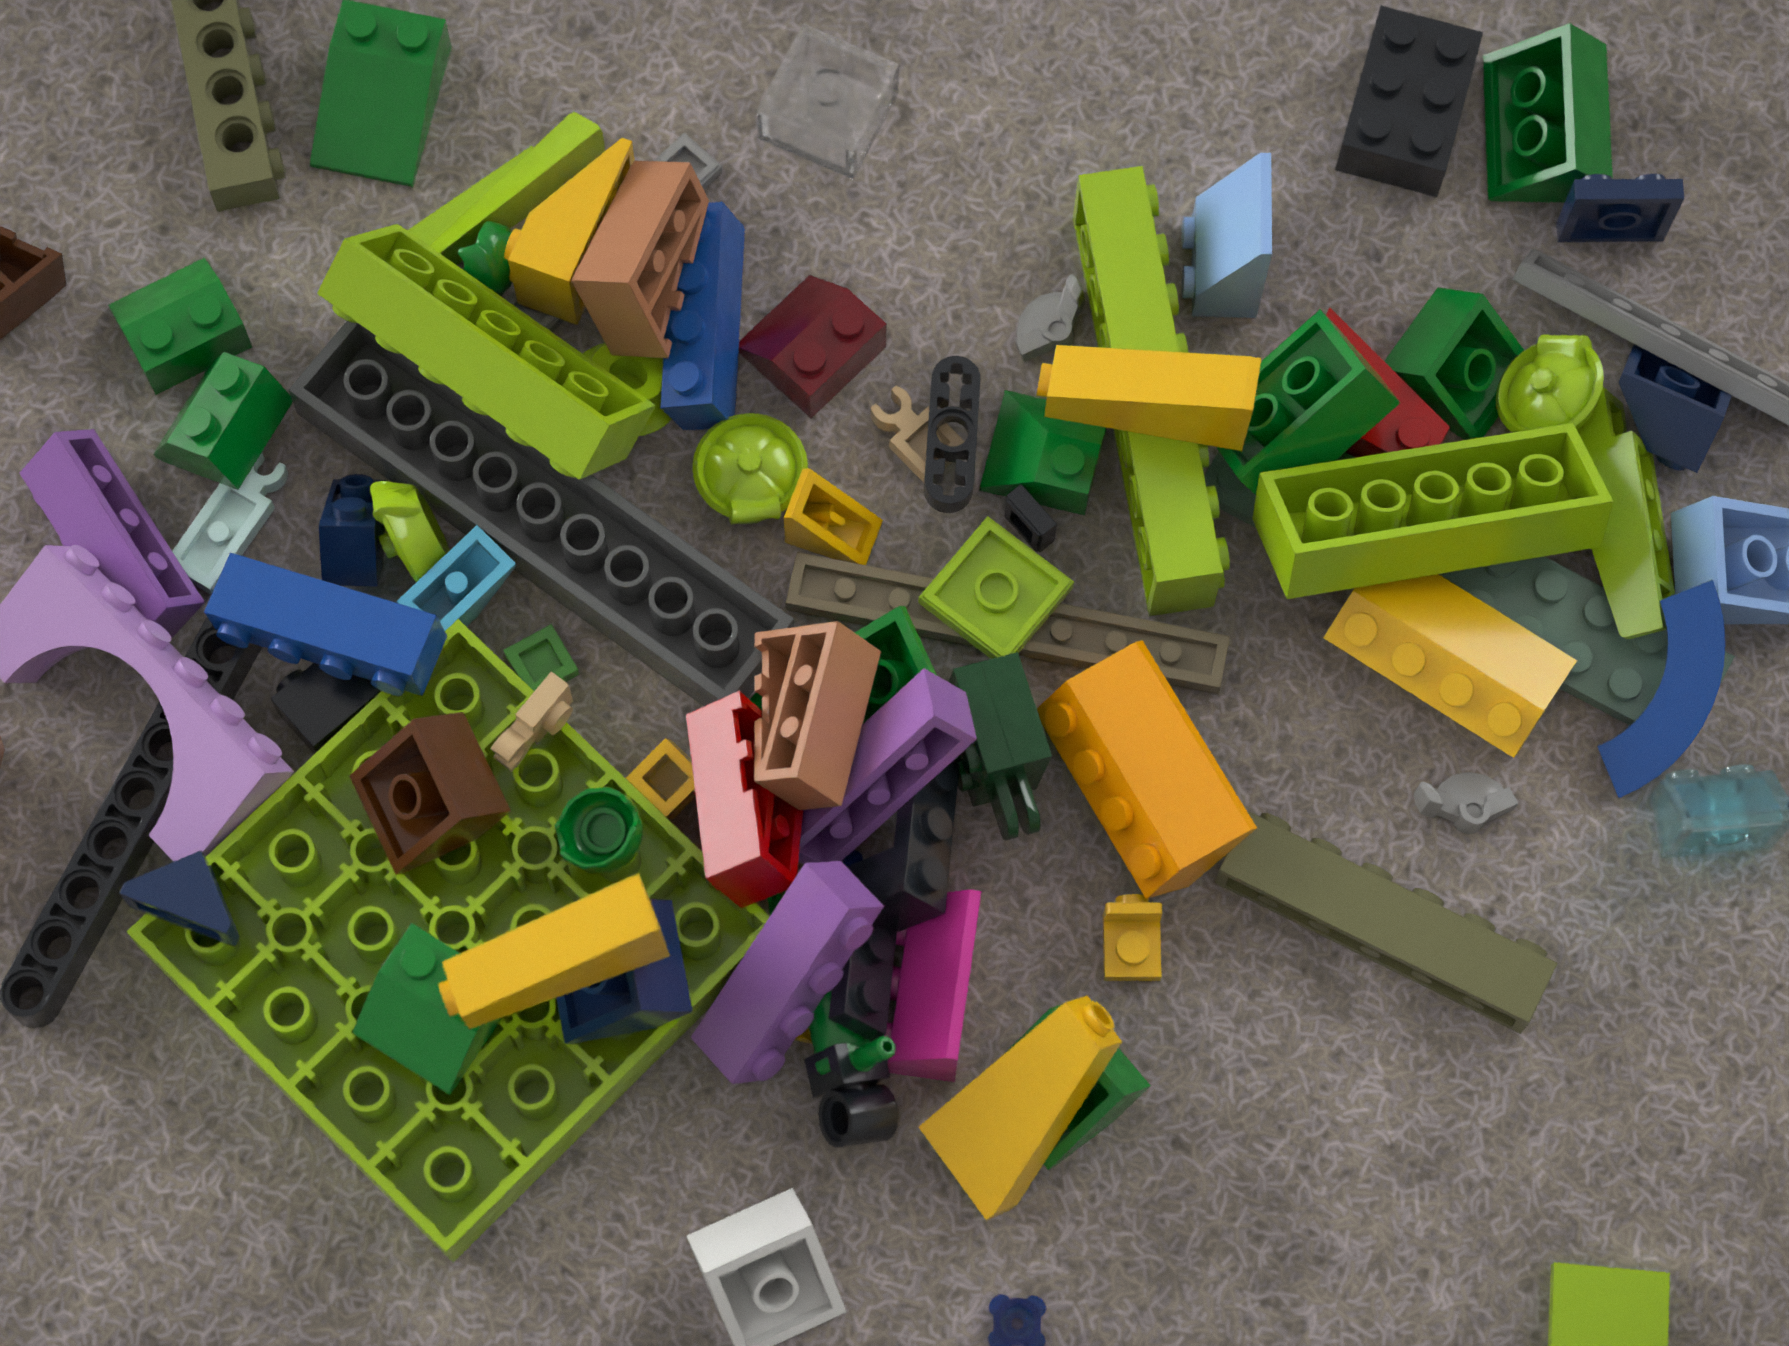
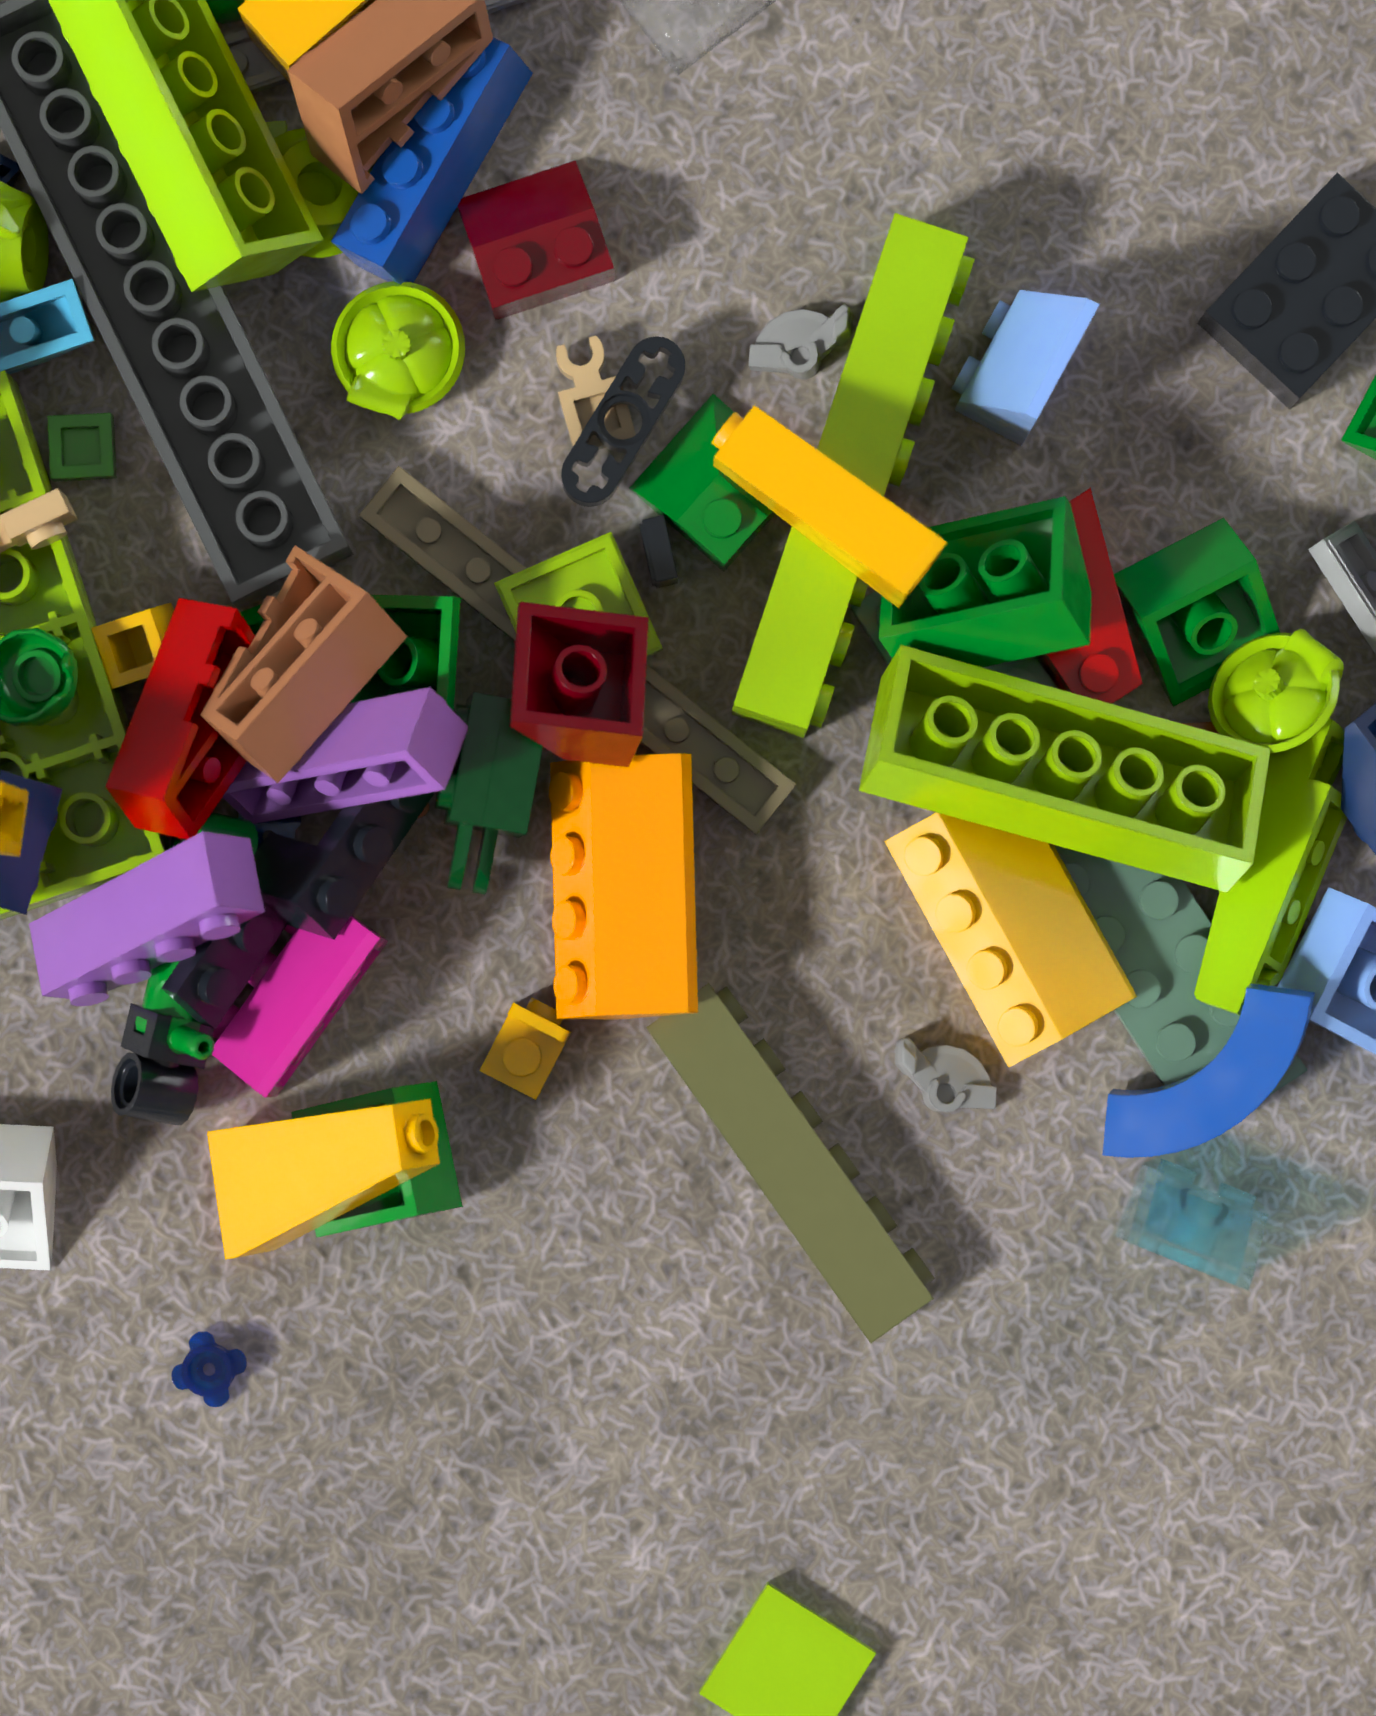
camera: 25 degrees right, 15 degrees up
yellow slope [784,468,883,565] -> none
none -> dark red slope [510,602,649,767]

